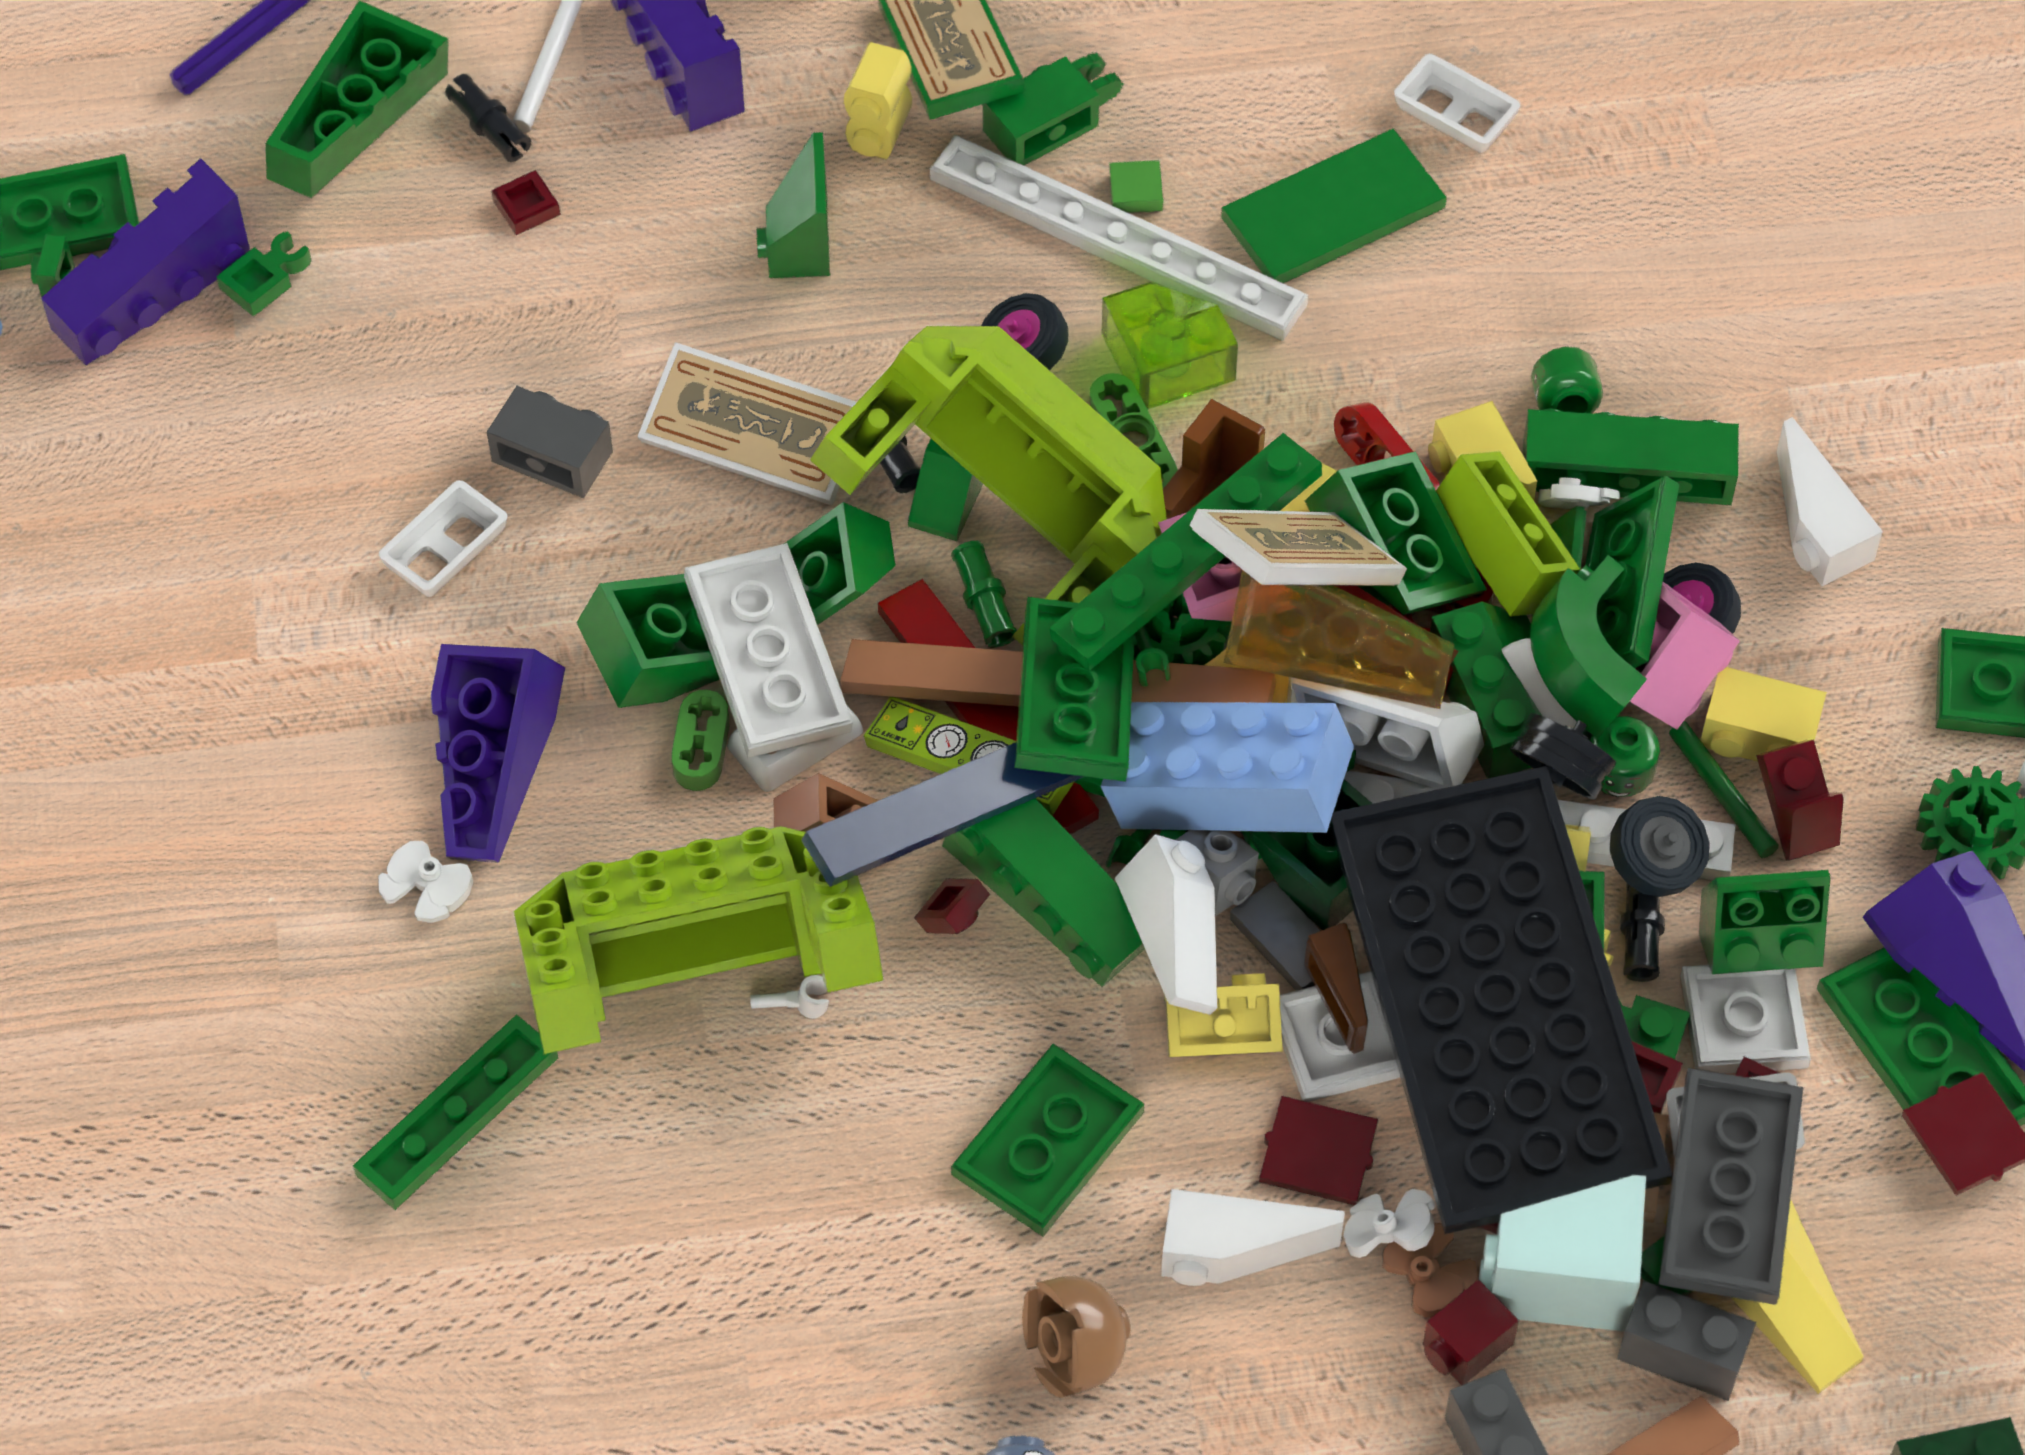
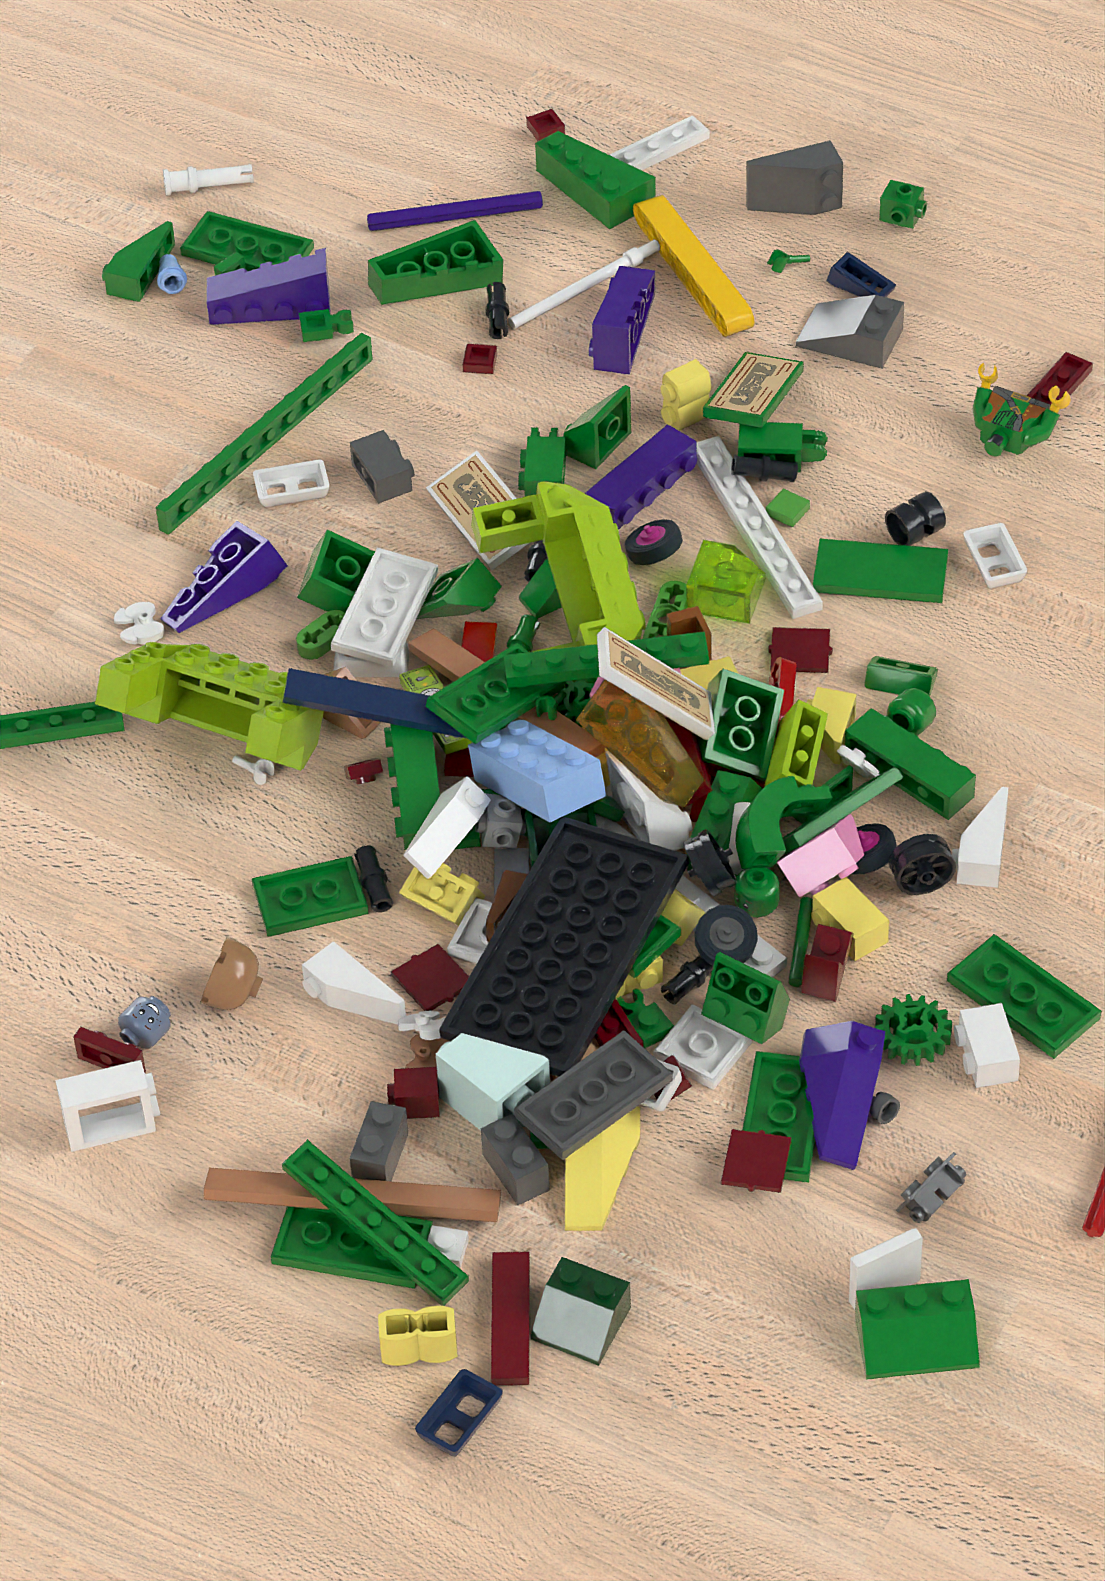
camera: 40 degrees right, 10 degrees down
none -> green plate [156,332,373,535]
none -> black pin [354,845,393,913]
none -> green hinge [518,427,566,497]
none -> dark purple brick [585,424,697,530]
none -> black pin [731,455,798,482]
none -> dark red piece [768,627,833,673]
none -> green slope [864,656,938,696]
none -> black wheel [885,491,946,546]
none -> black wheel [889,834,956,895]

